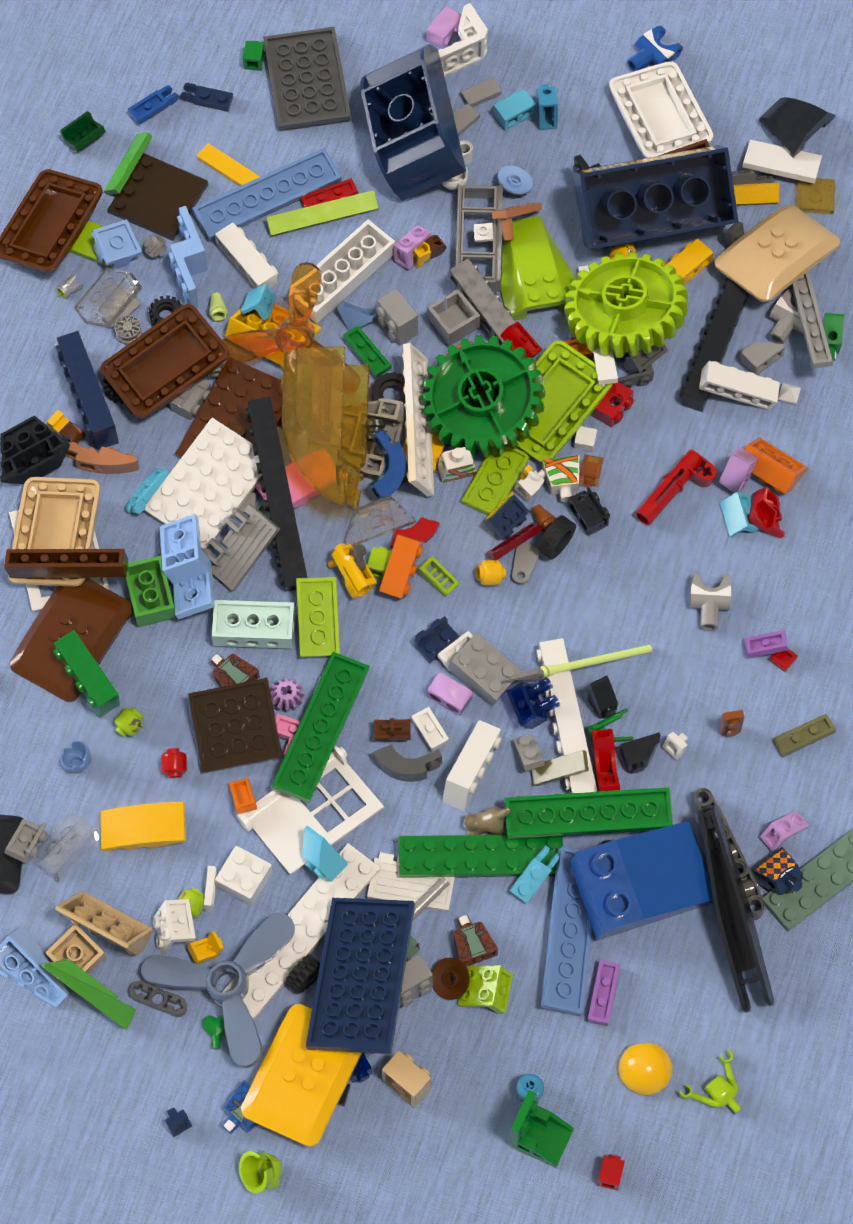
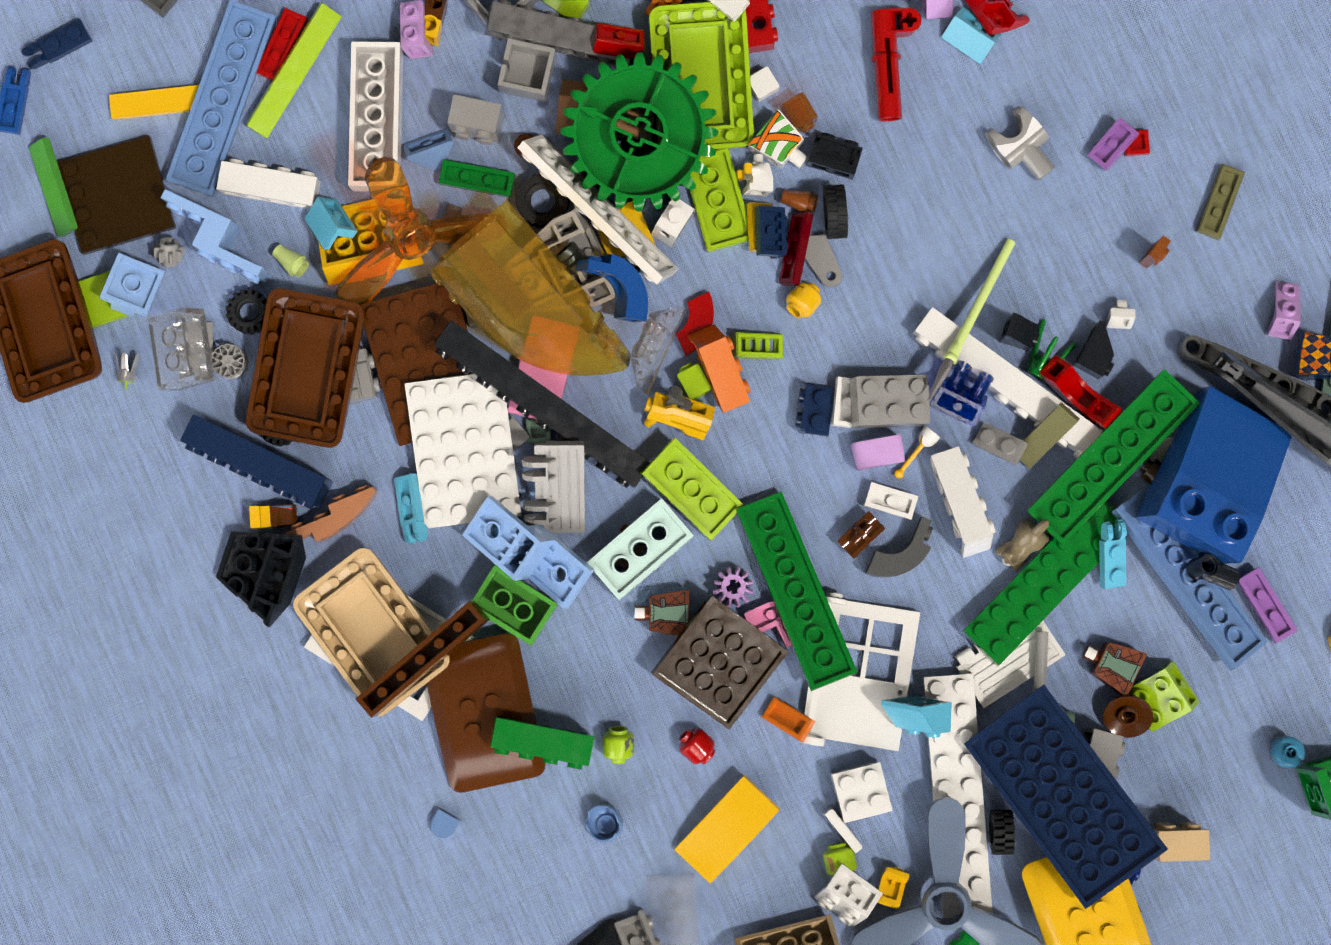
camera: 40 degrees left, 20 degrees up
none -> hinge [894,426,940,478]
none -> black piece [1187,554,1241,591]

